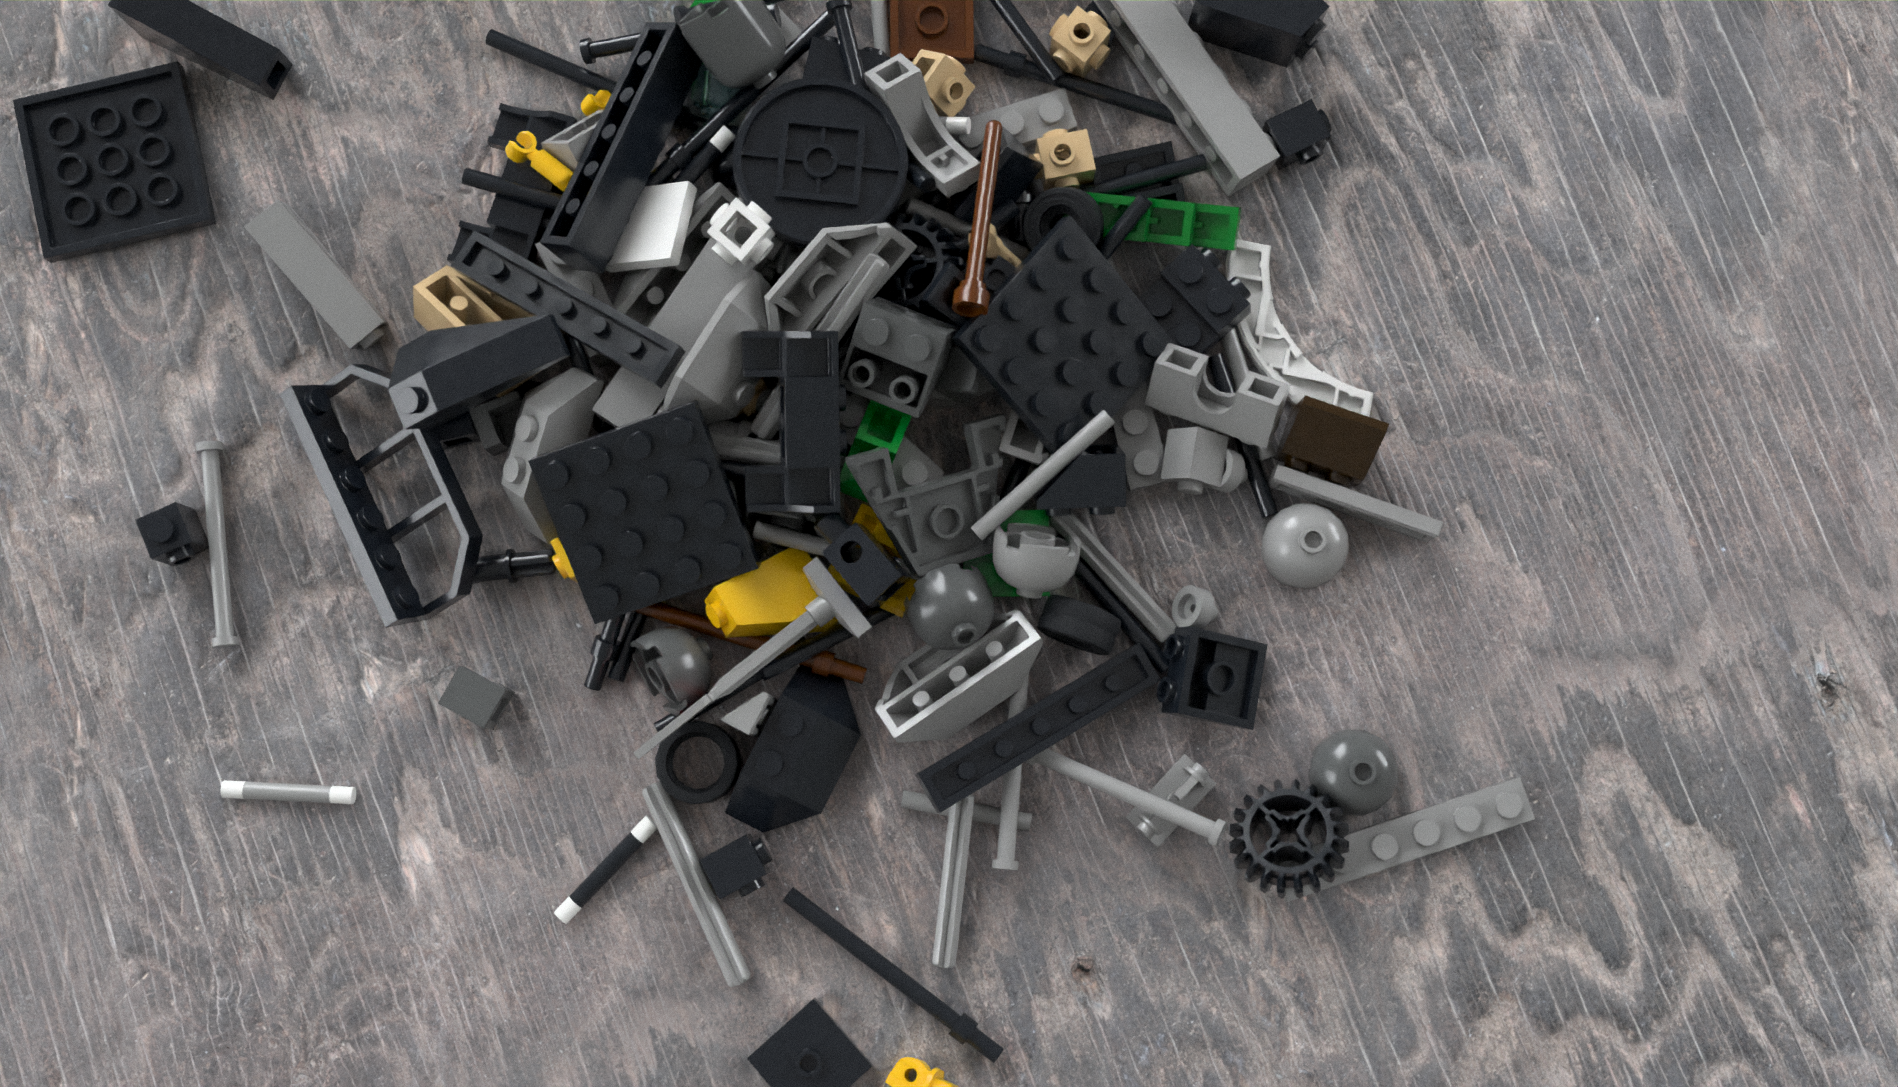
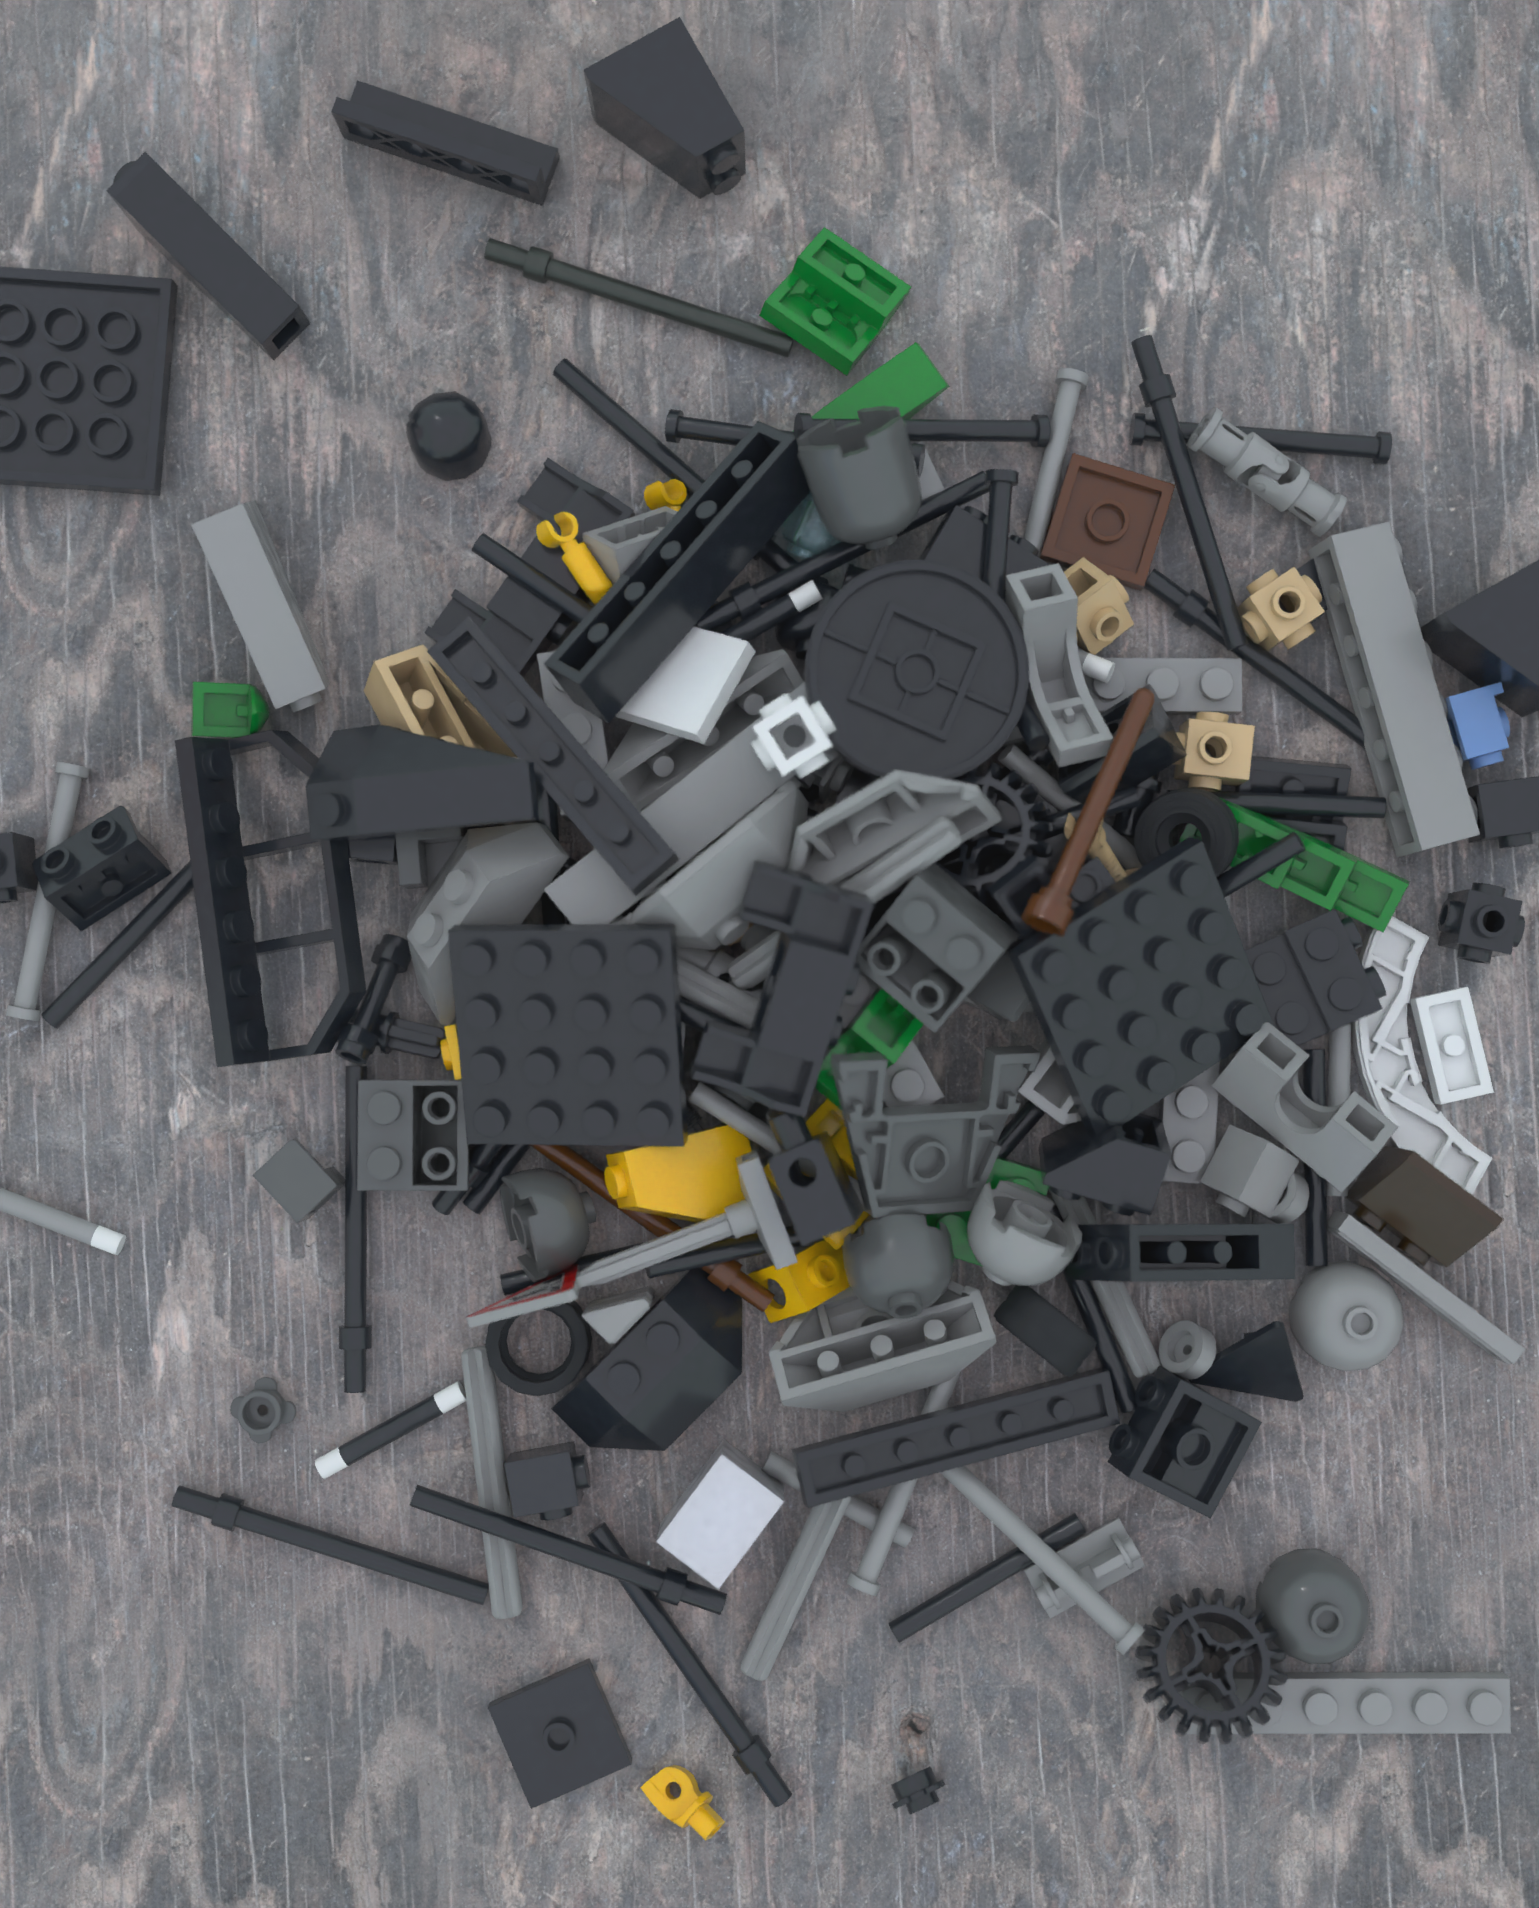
camera: 20 degrees right, 5 degrees up
light grey bar [971,409,1115,540] -> none
none -> black bracket [32,806,172,931]
none -> black bar [41,861,194,1029]
none -> black bar [172,1485,489,1605]
none -> green plate [191,682,270,738]
none -> dark grey plate [230,1377,296,1443]
none -> black bar [335,934,412,1064]
none -> black bar [339,1066,372,1393]
none -> dark grey slope [357,1079,469,1191]
none -> black hair [406,391,492,481]
none -> black bar [410,1484,727,1615]
none -> flat silver piece [656,1439,784,1589]
none -> yellow bracket [748,1241,850,1323]
none -> black bar [888,1513,1086,1643]
none -> black plate [891,1766,945,1815]
none -> black slope [1067,1224,1296,1282]
none -> black piece [1189,1321,1304,1402]
none -> white plate [1410,987,1494,1105]
none -> black brick [1438,883,1525,964]
none -> medium blue brick [1445,682,1510,770]

